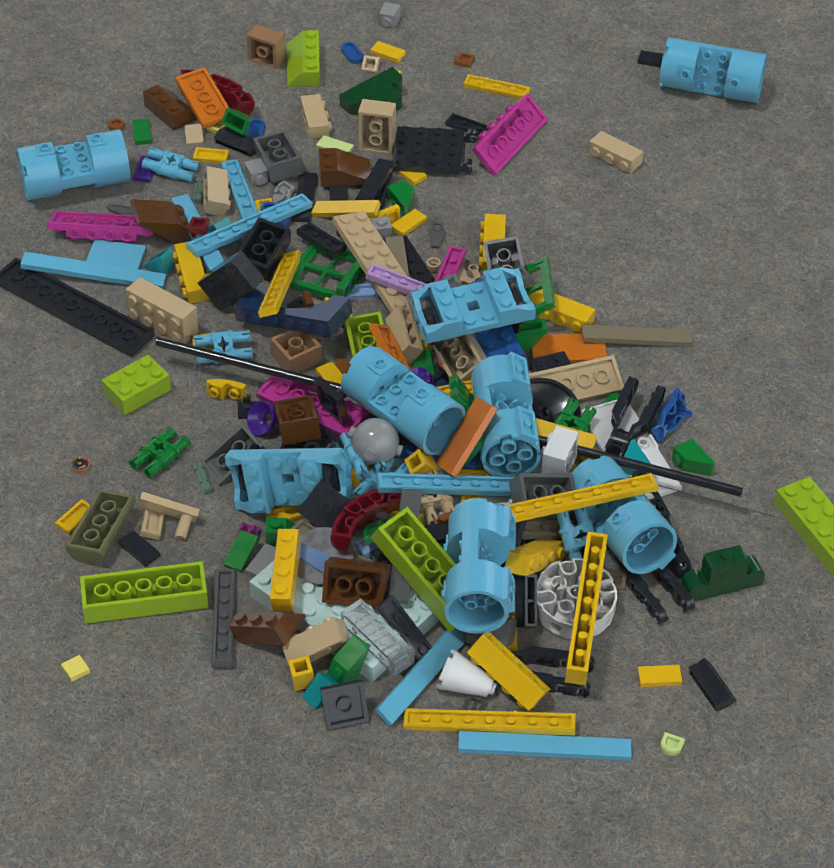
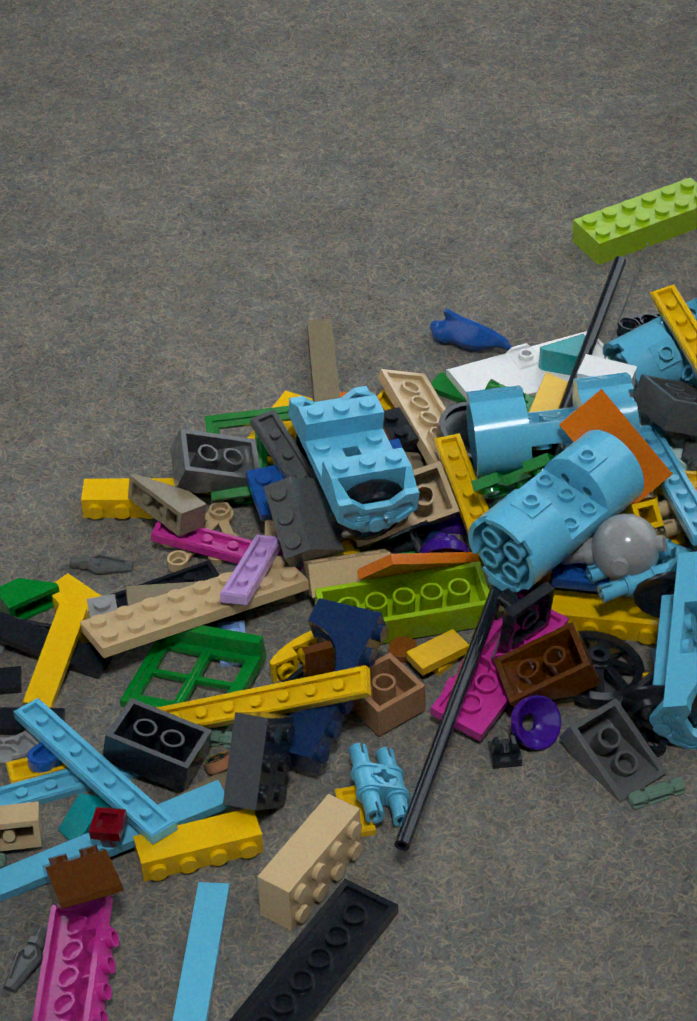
camera: 90 degrees left, 5 degrees down
tile [70,456,90,474] -> none
medium azure tile [86,239,147,270] -> none
lime brick [101,355,171,415] -> none
green pin [128,426,191,479] -> none
teal slope [141,247,174,275] -> none
yellow slope [206,379,247,401] -> none
black plate [297,222,347,258] -> none
black piece [604,376,666,457] -> none
green slope [672,439,715,476] -> none
none -> dark tan slope [128,474,207,536]

